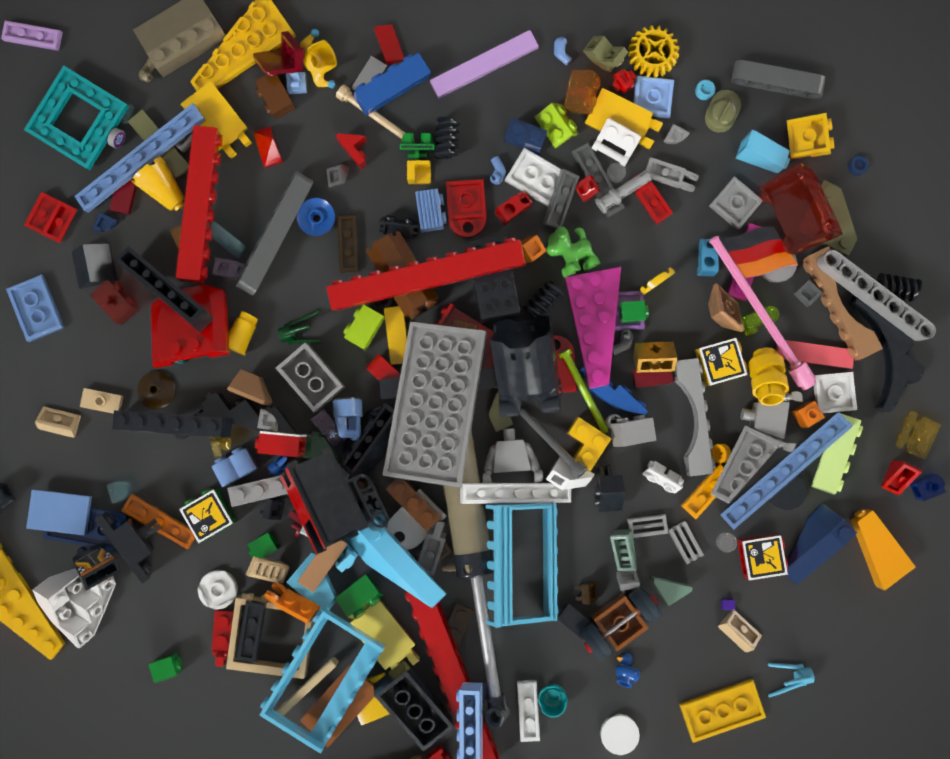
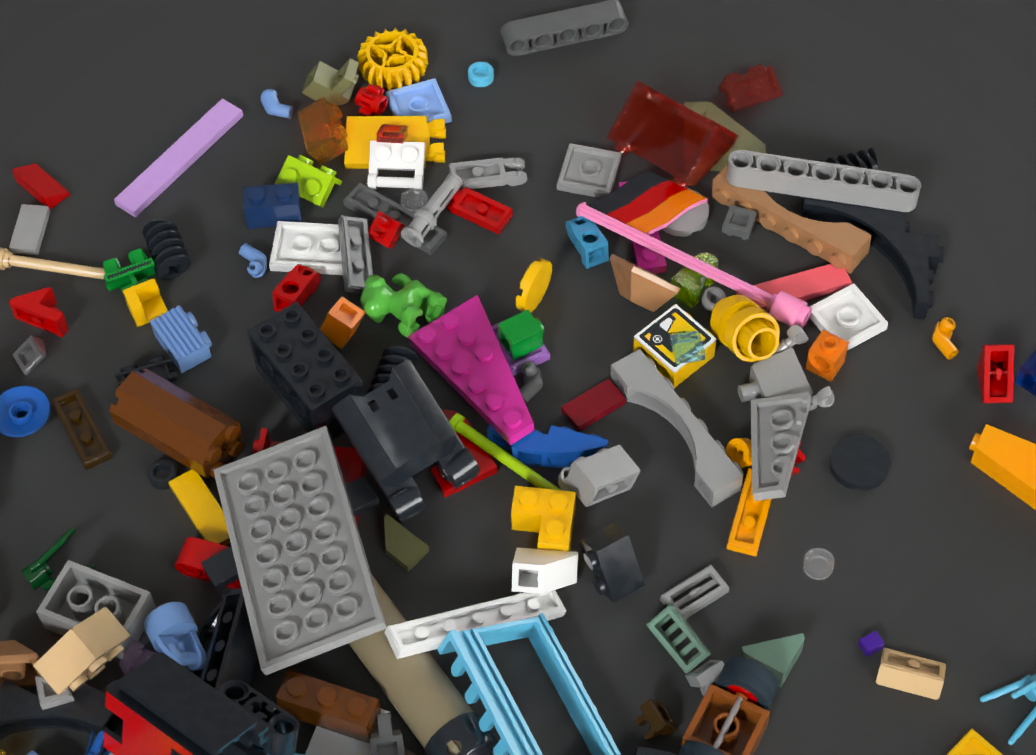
camera: 20 degrees left, 30 degrees down
red piece [255,431,307,457] -> none
red brick [326,238,526,311] -> none
lime brick [344,304,385,351] -> none
blue brick [353,53,431,116] -> none
red tile [446,179,486,238] -> none
light grey torso [482,429,543,483] -> none
dark grey piece [519,407,588,479] -> none
pearl gold brick [633,342,677,373] -> none
white hinge [642,460,684,494] -> none
light grey tile [664,124,690,144] -> none
light grey tile [668,521,704,564] -> none
olive piece [705,90,741,133] -> none
medium blue plate [721,412,853,530] -> none
medium azure slope [735,130,790,173] -> none
piece [737,533,788,580] -> none
dark blue wedge [786,503,857,585] -> none
yellow plate [787,113,834,159] -> none
yellowish green brick [811,414,863,495] -> none
dark blue tile [848,155,869,176] -> none
clear yellow plate [895,411,941,459] -> none
none -> tan brick [33,607,131,695]
none -> clear red tile [376,124,408,144]
none -> clear light blue tile [670,330,705,365]
none -> light grey hinge [702,287,726,311]
none -> clear red bracket [718,65,783,113]
none -> light orange arm [932,317,959,360]

